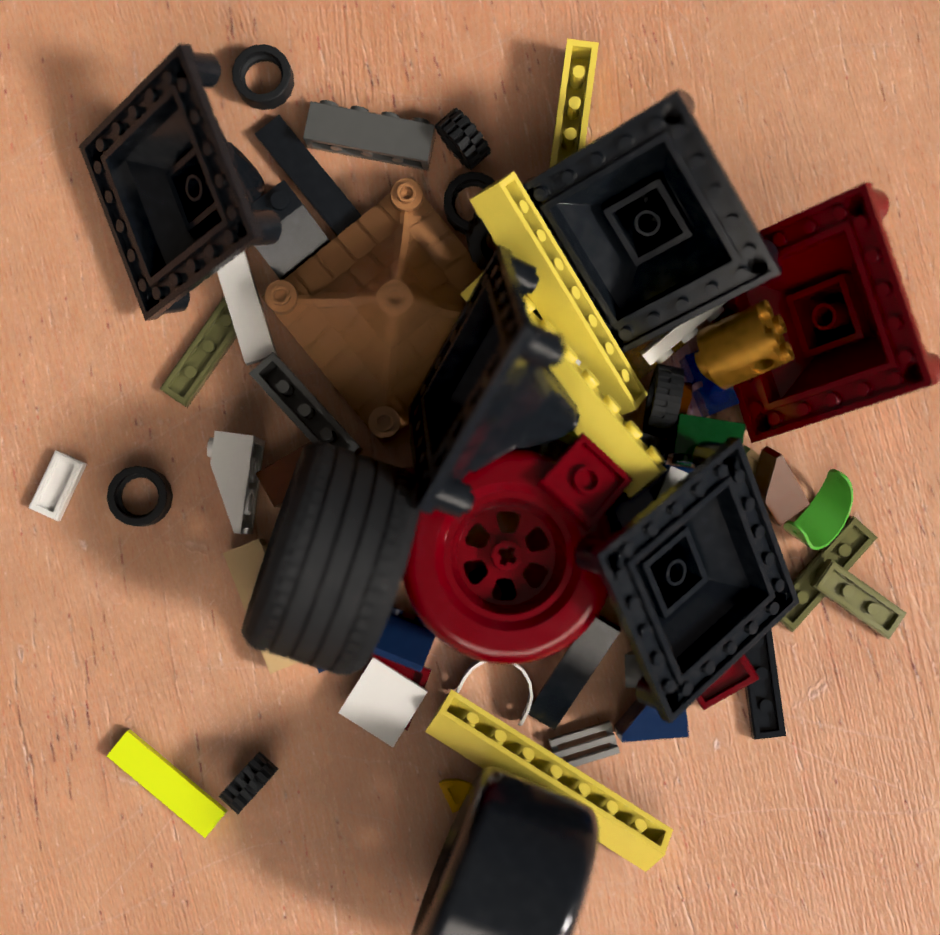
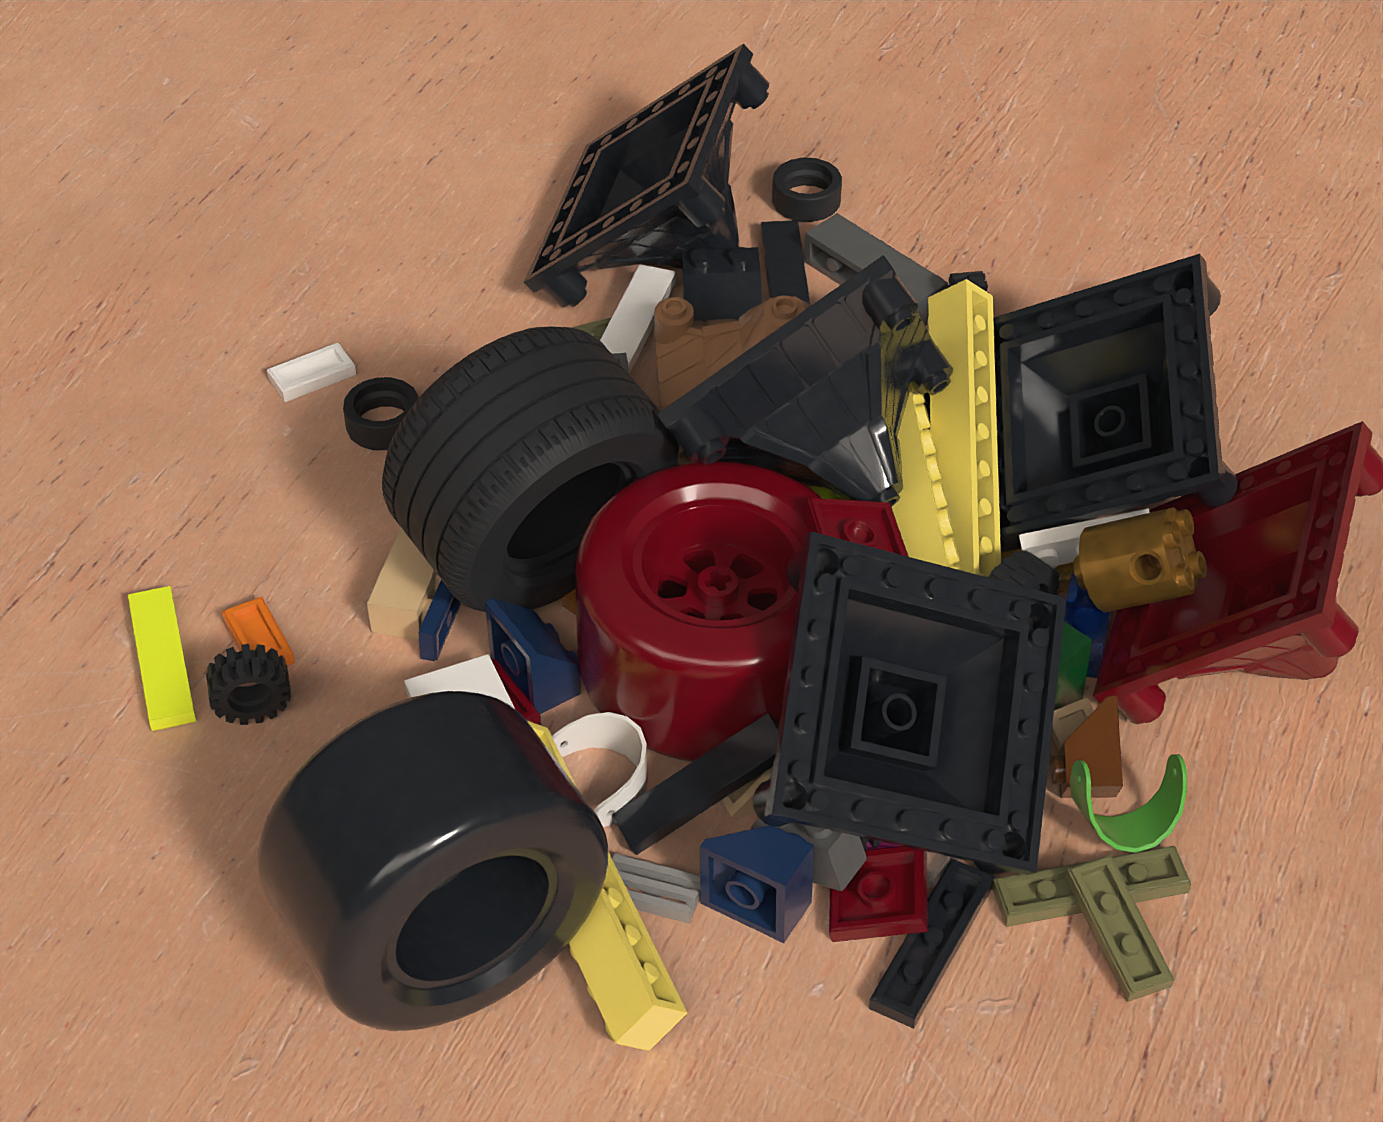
camera: 30 degrees right, 40 degrees down
none -> orange tile [221,596,295,666]

